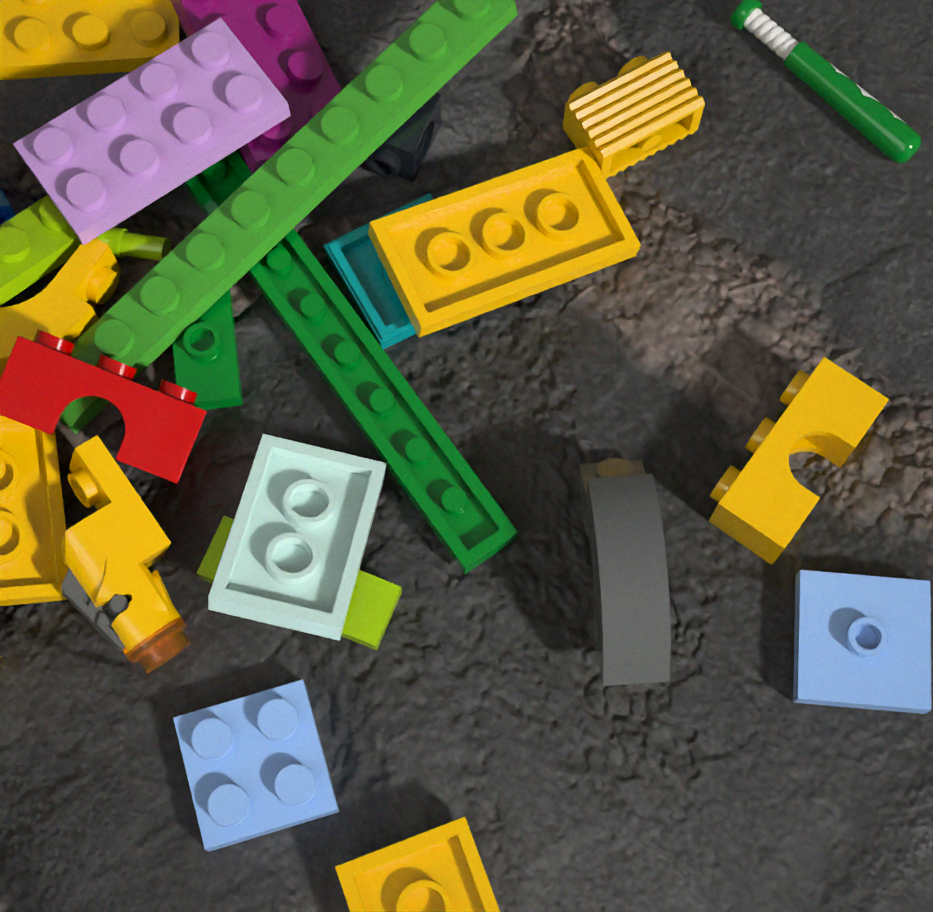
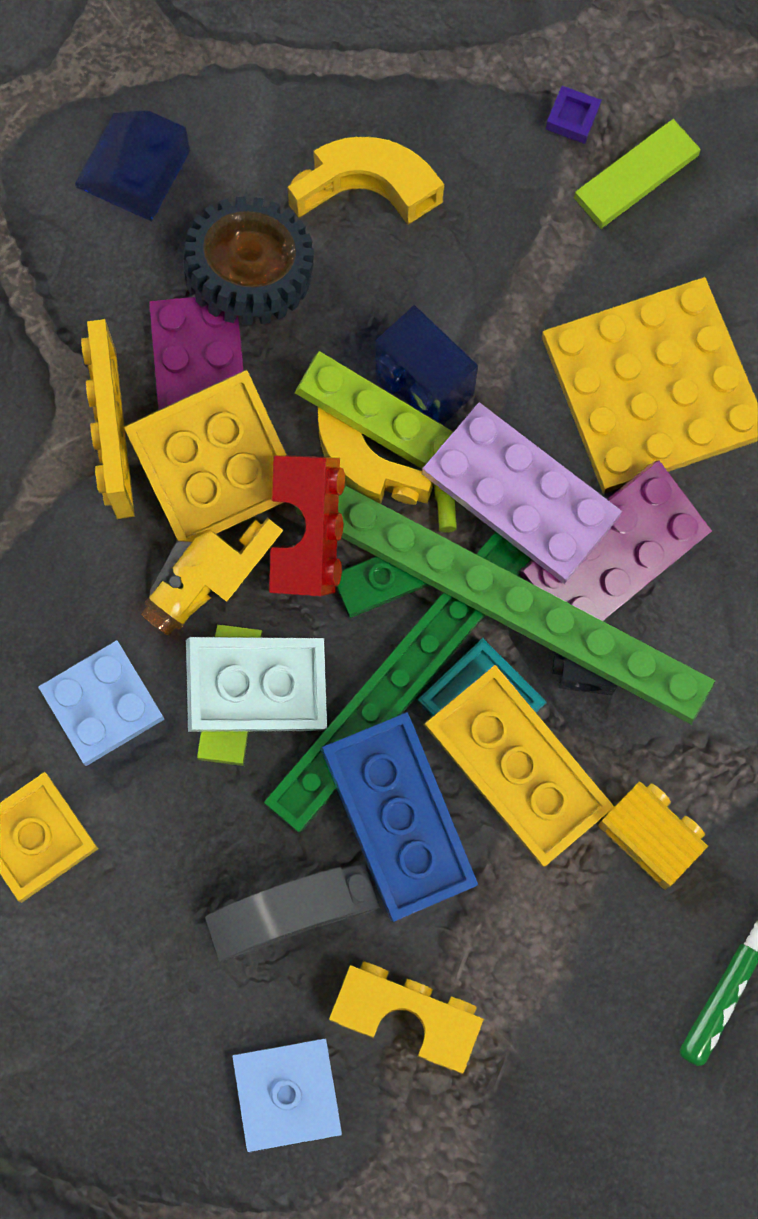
camera: 75 degrees right, 5 degrees up
none -> blue plate [320,712,478,922]

